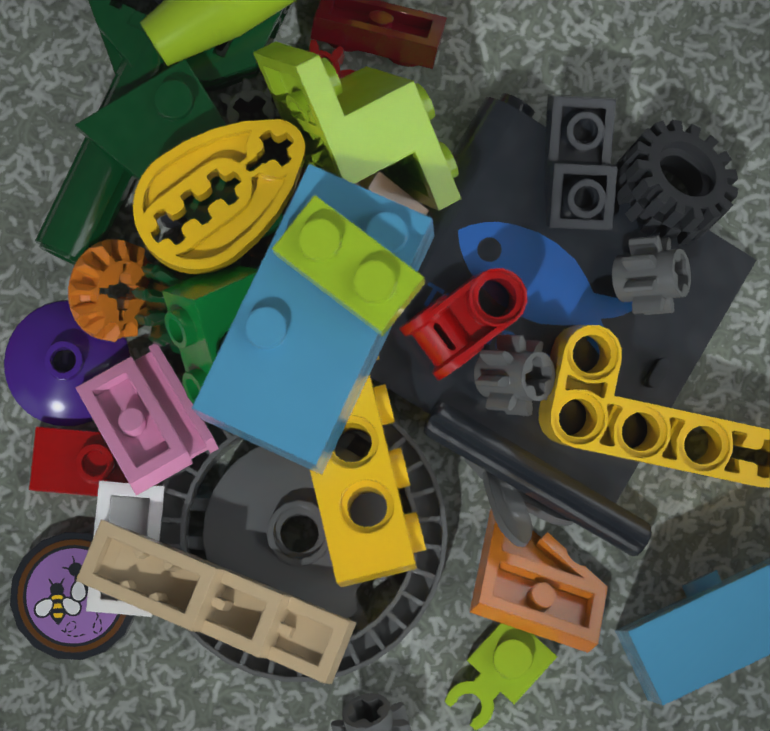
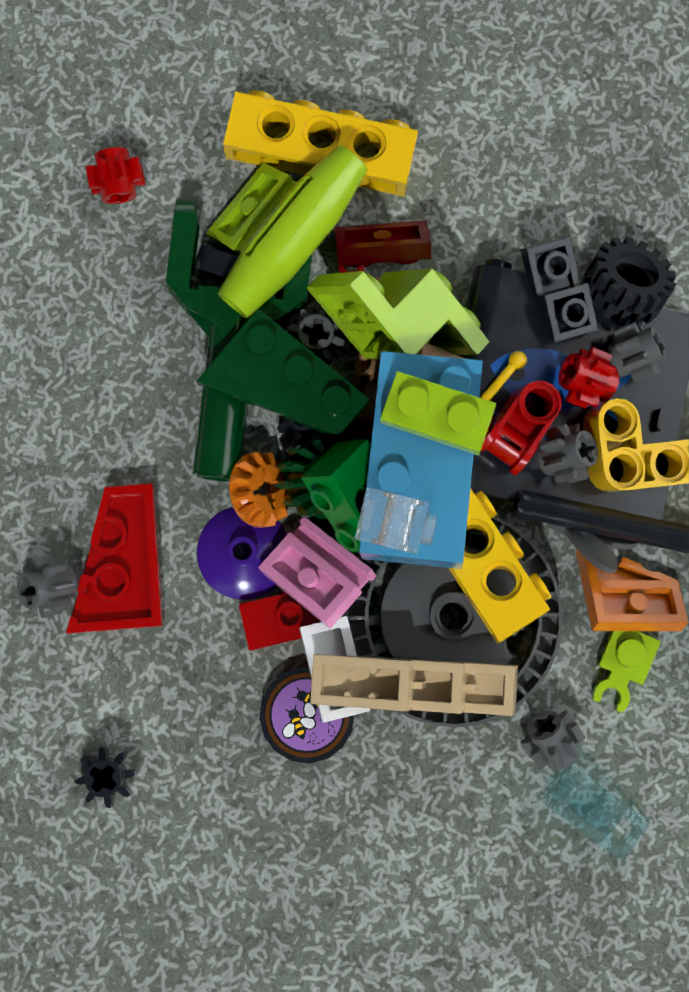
camera: 20 degrees left, 0 degrees up
yellow piece [133,119,306,274] -> none
none -> clear brick [355,487,438,554]
none -> yellow hinge [480,351,527,401]
none -> red gear [558,347,619,409]

